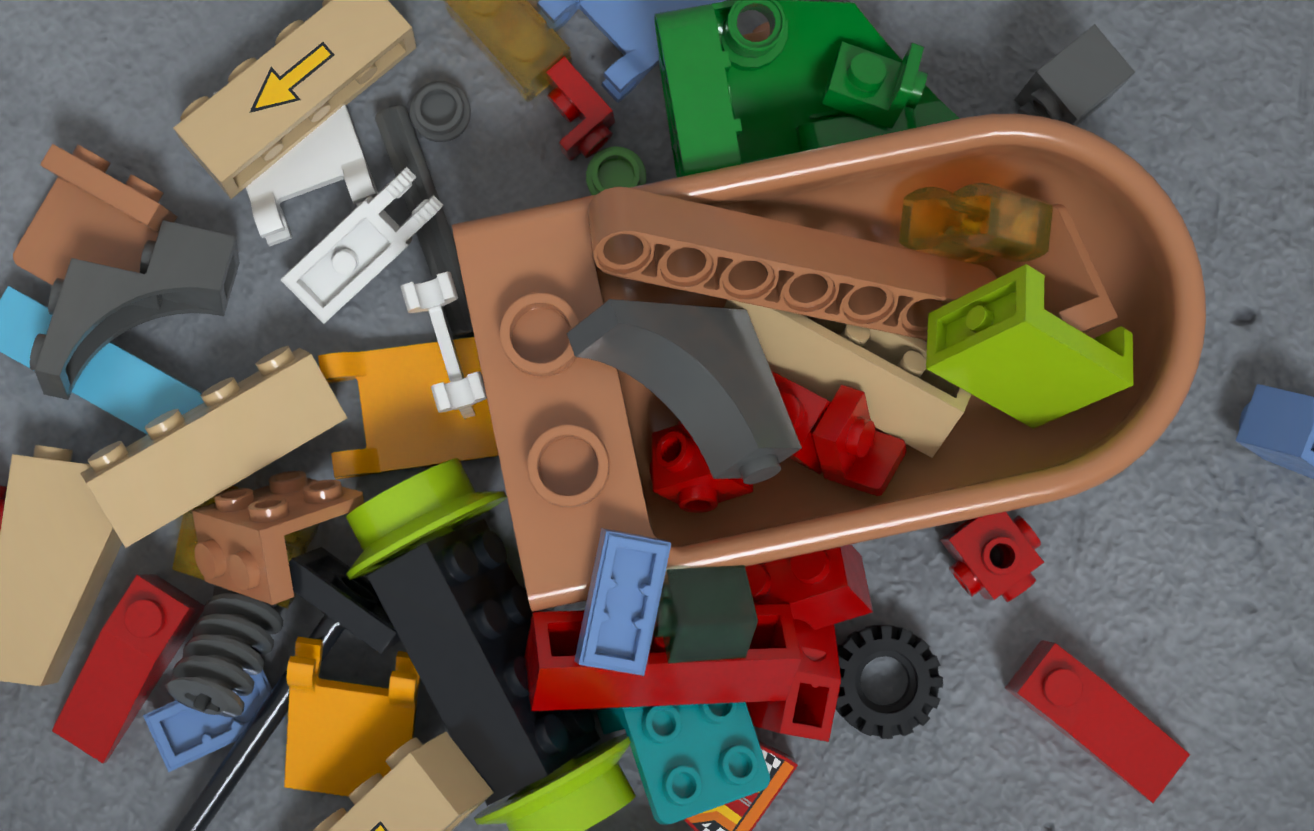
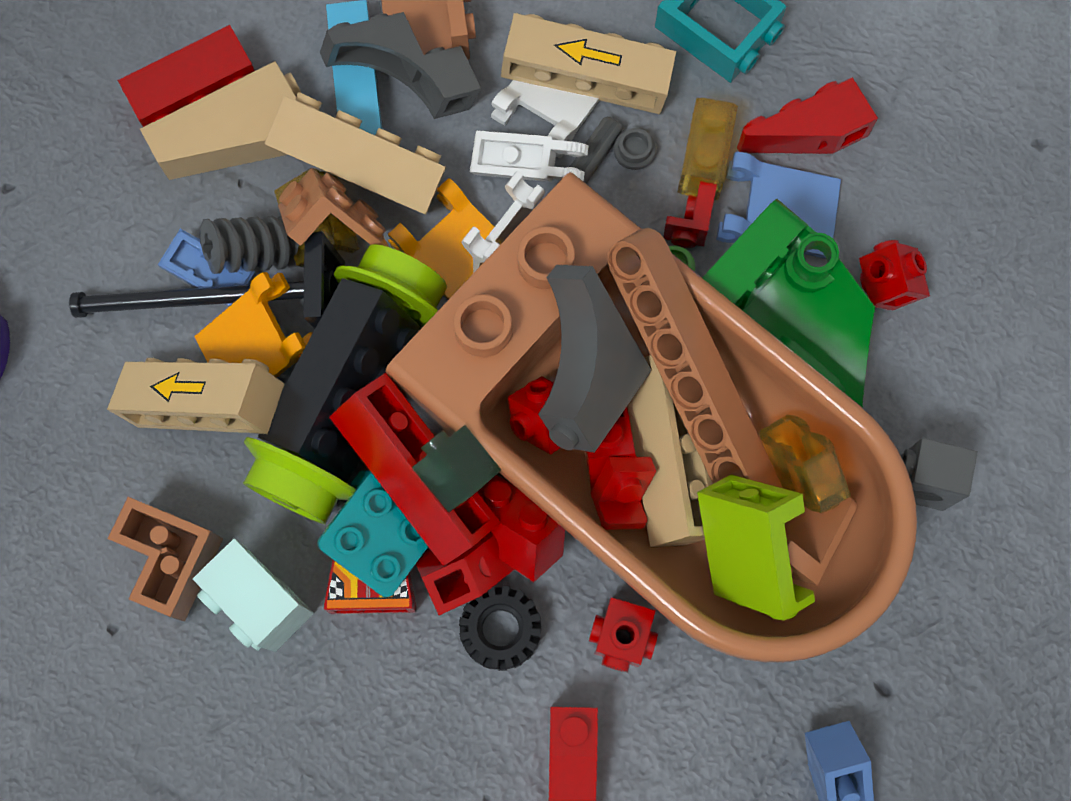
camera: 55 degrees right, 10 degrees down
red slope [52,574,204,764] -> none
medium blue plate [574,528,671,676] -> none
green bracket [821,41,928,129] -> none

